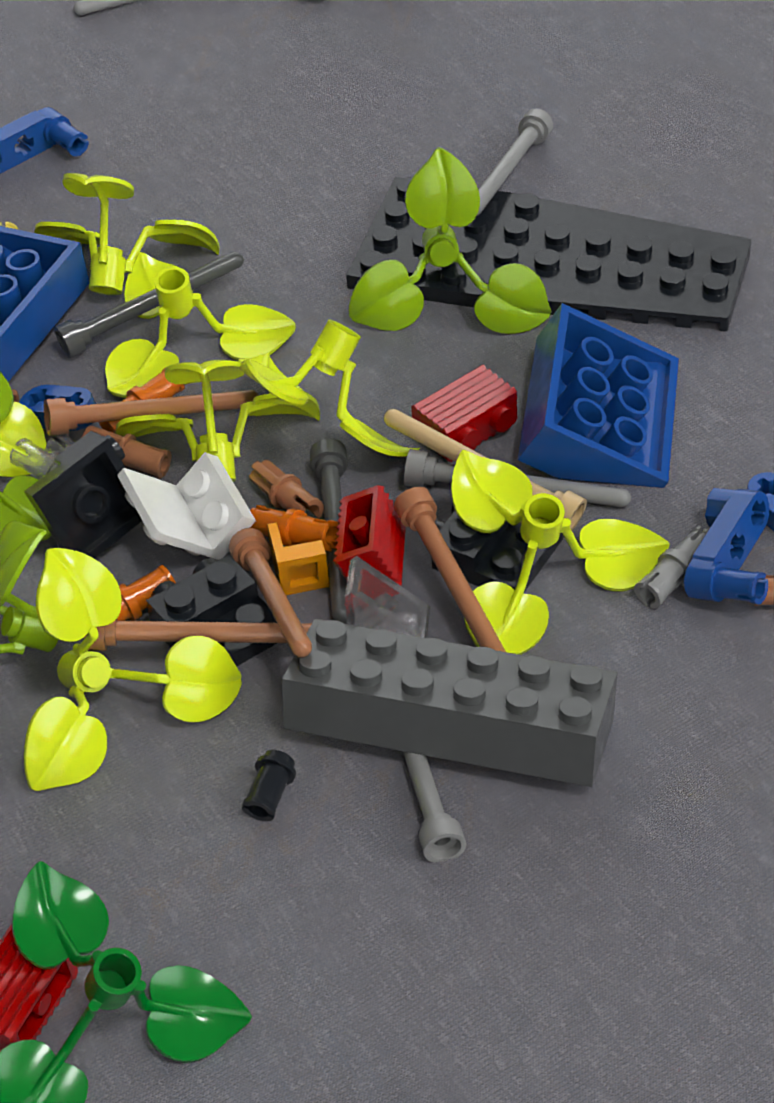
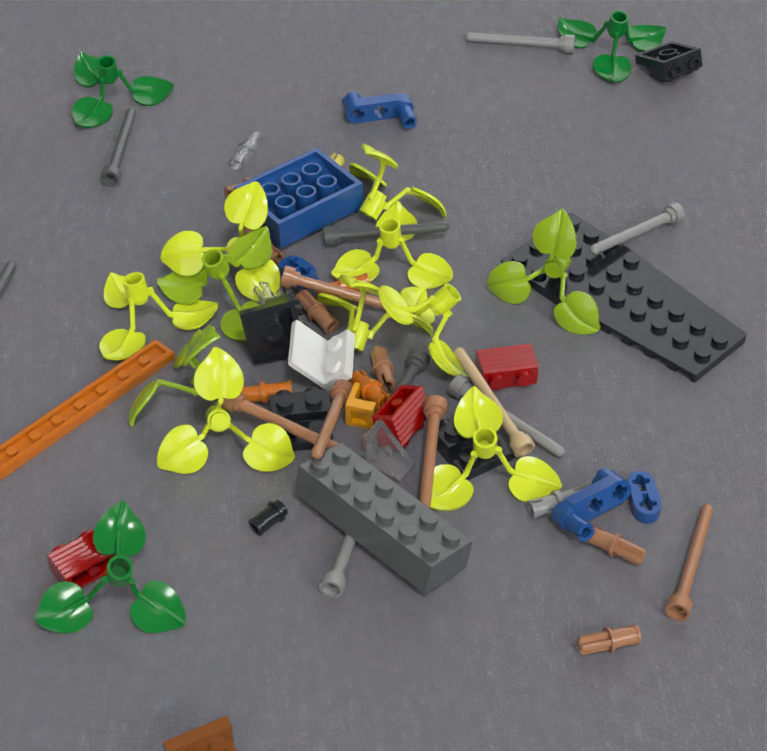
camera: 25 degrees right, 0 degrees up
blue slope [518,303,679,488] -> none

